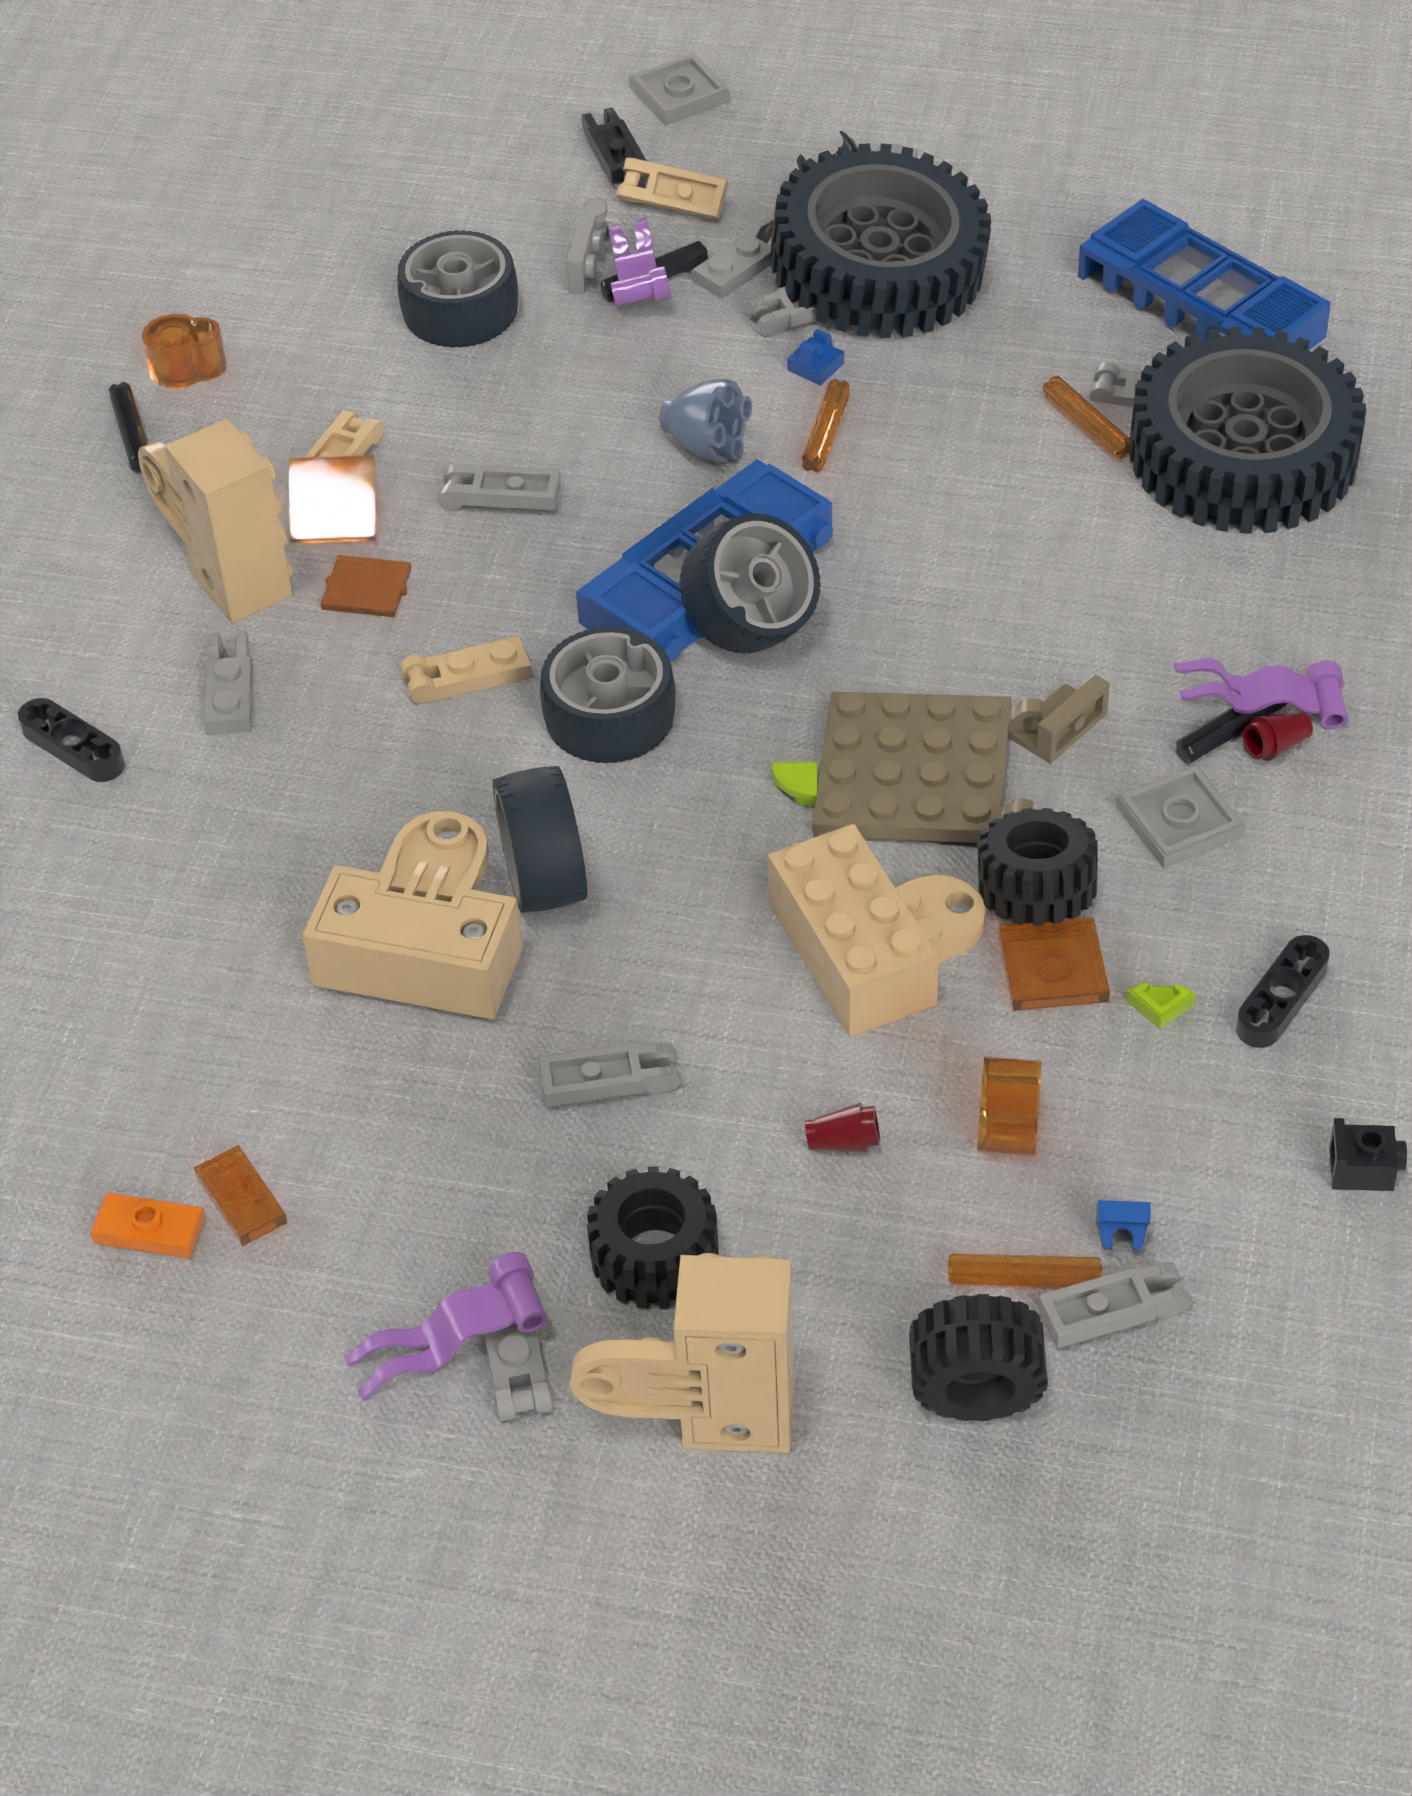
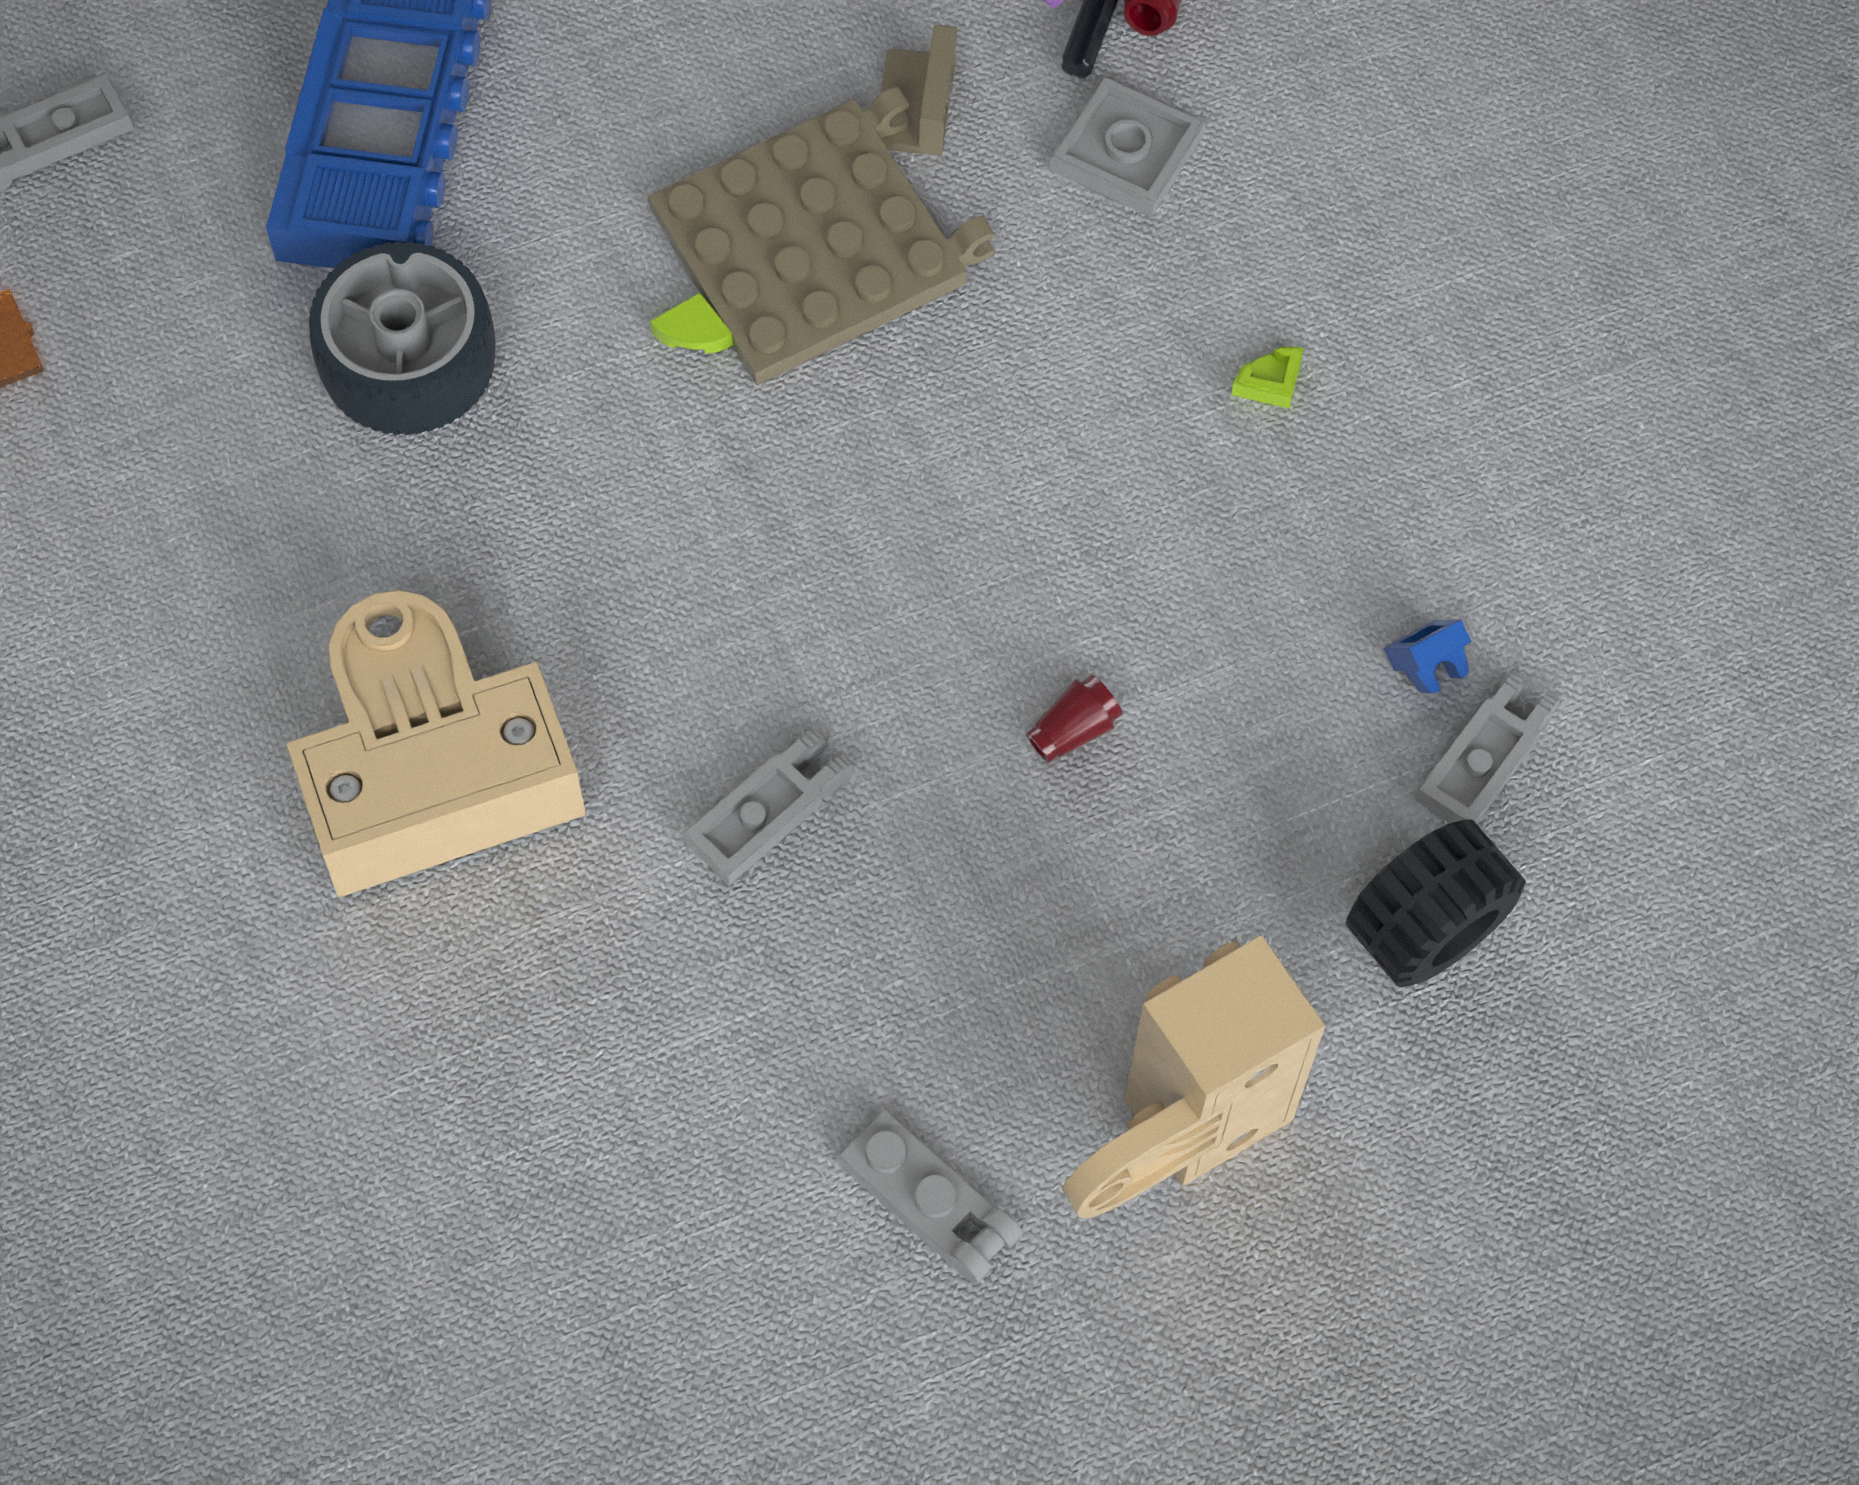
camera: 40 degrees left, 15 degrees up
orange plate [90,1192,206,1259] -> none
clear orange plate [194,1145,287,1247] -> none
medium lavender flag [345,1252,547,1400] -> none
tan plate [400,636,532,704] -> none
black wheel [493,766,588,913] -> none
black tyre [587,1166,719,1309] -> none
wheel [679,513,821,653] -> none
tan brick [767,824,986,1038] -> none
clear orange axle [948,1253,1102,1287] -> none
clear orange piece [977,1056,1042,1156] -> none
black tyre [978,808,1098,926] -> none
clear orange tile [998,917,1110,1011] -> none
black beam [1236,935,1330,1048] -> none
black brick [1328,1118,1407,1191] -> none

